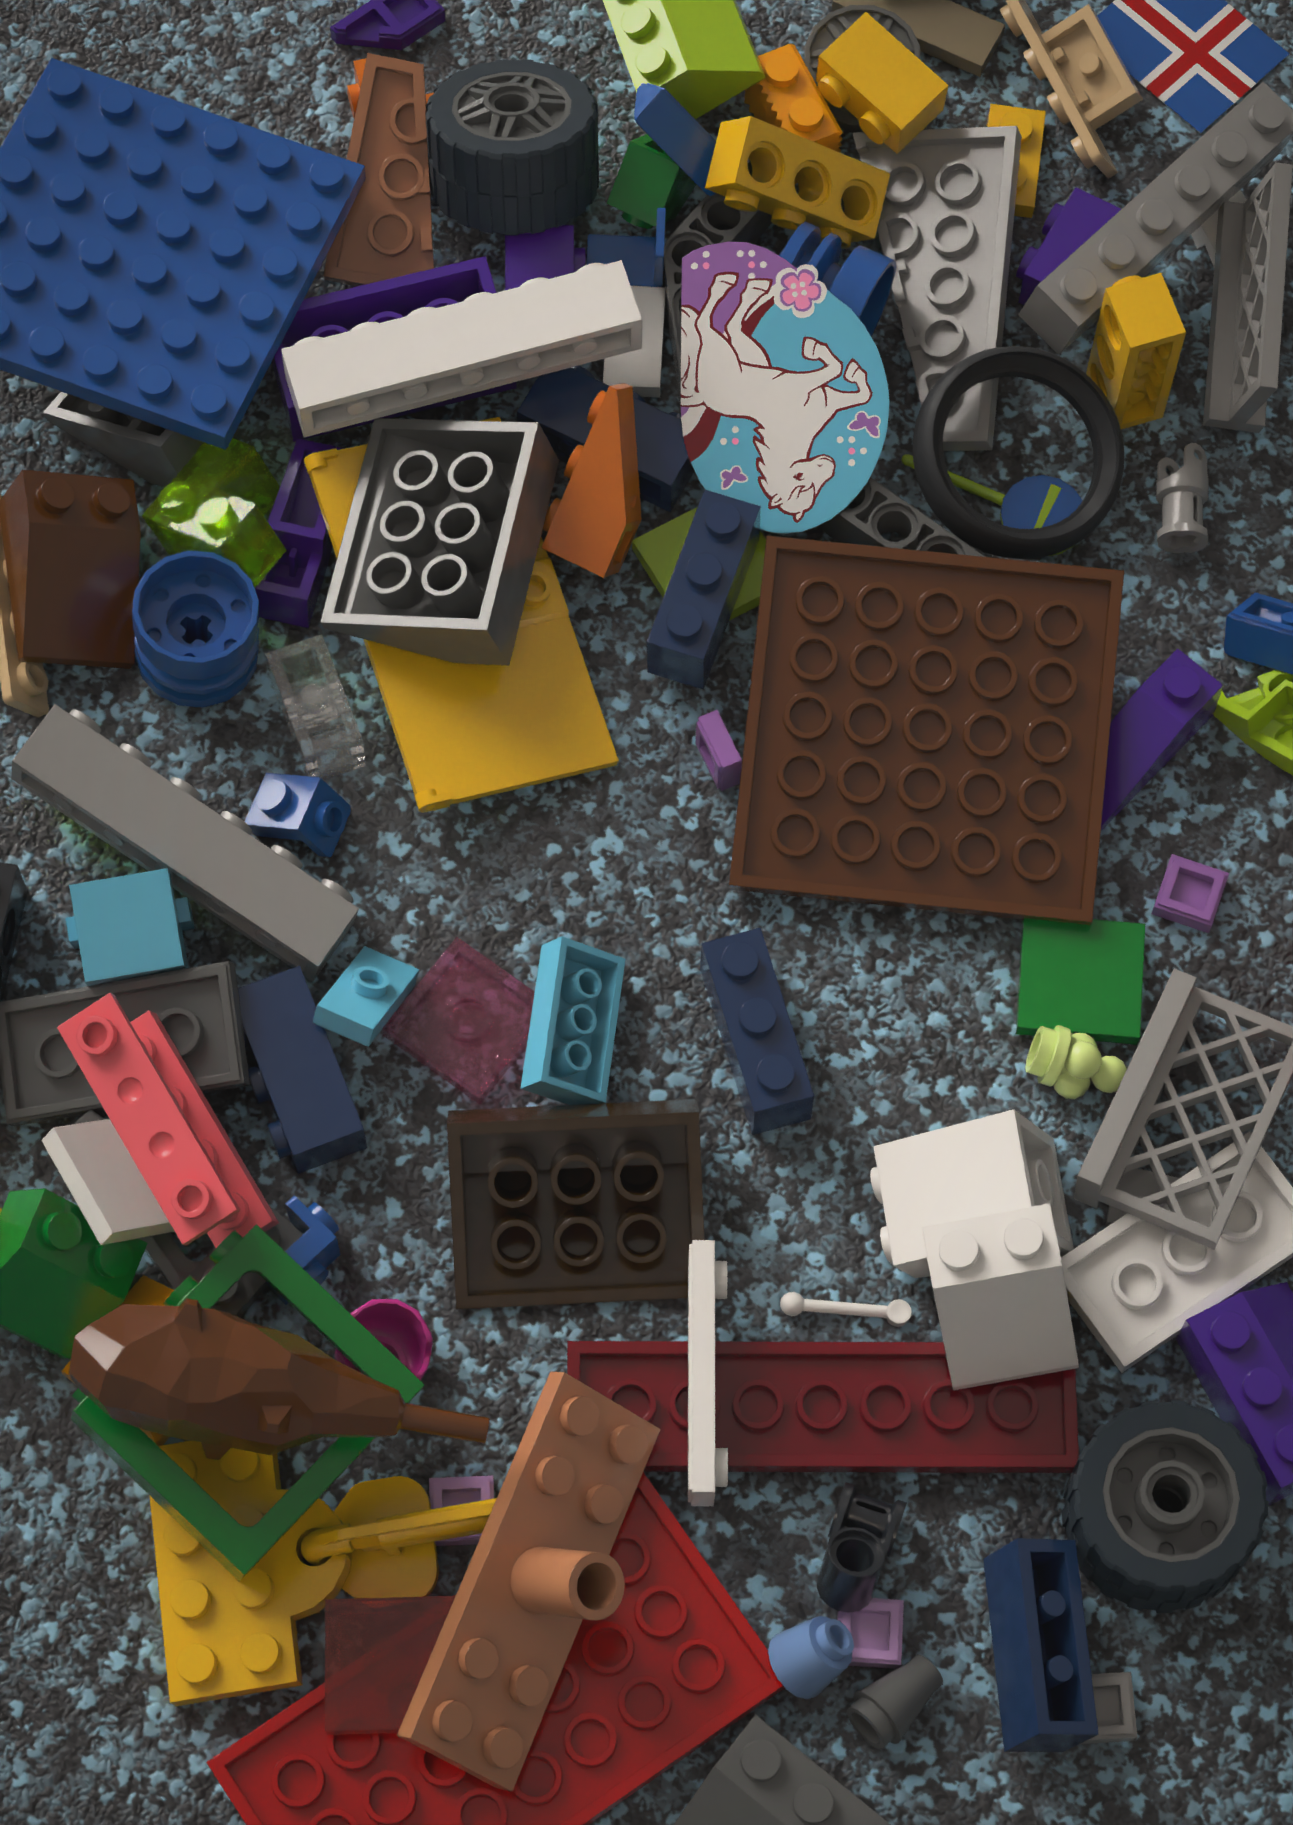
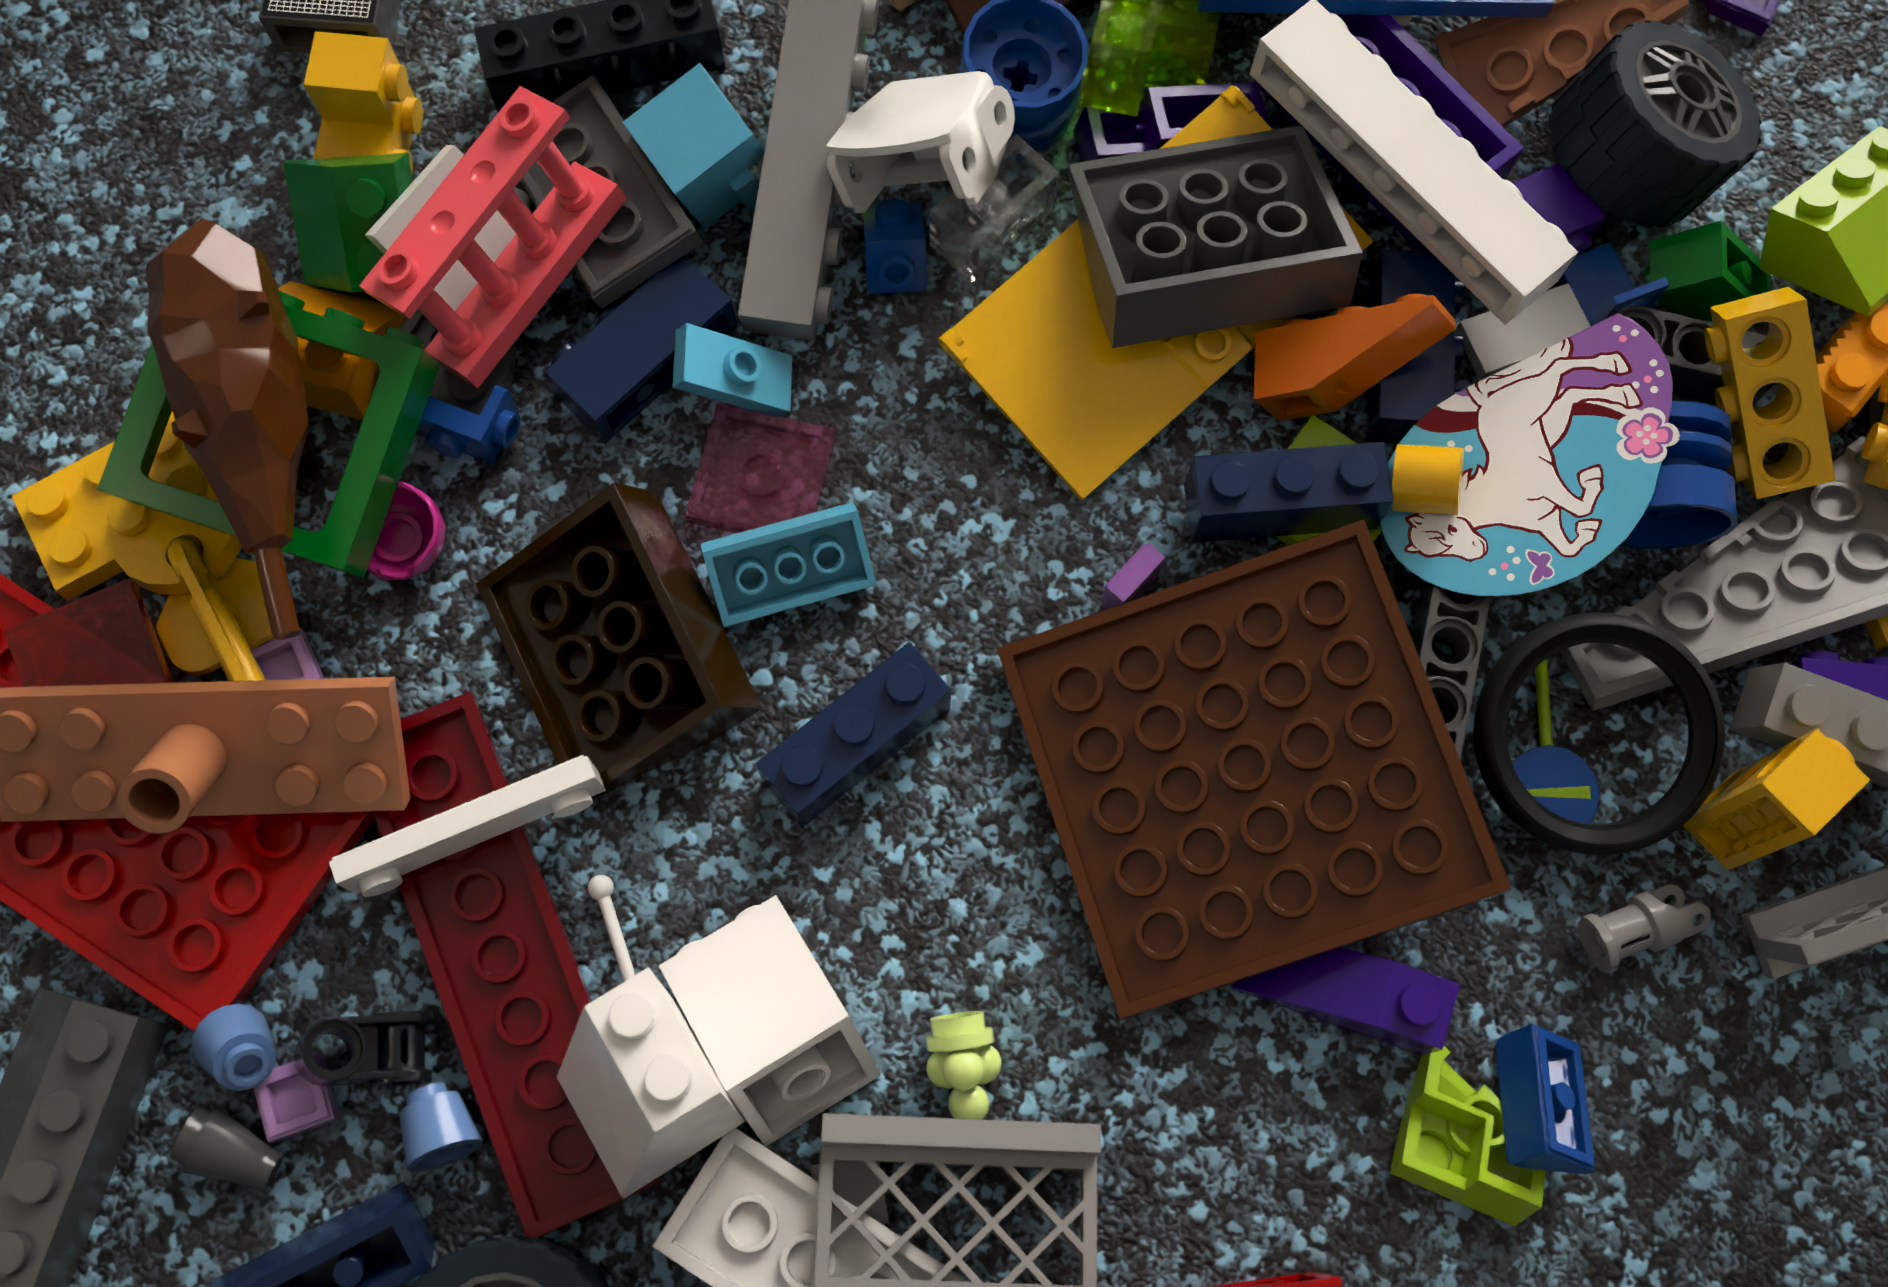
camera: 65 degrees right, 5 degrees up
blue slope [634,83,716,196] -> none
green tile [1016,918,1145,1045] -> none
medium lavender tile [1151,854,1229,933] -> none
none -> medium blue hat [399,1083,483,1172]
none -> white piece [826,71,1015,213]
none -> yellow brick [1392,444,1464,515]

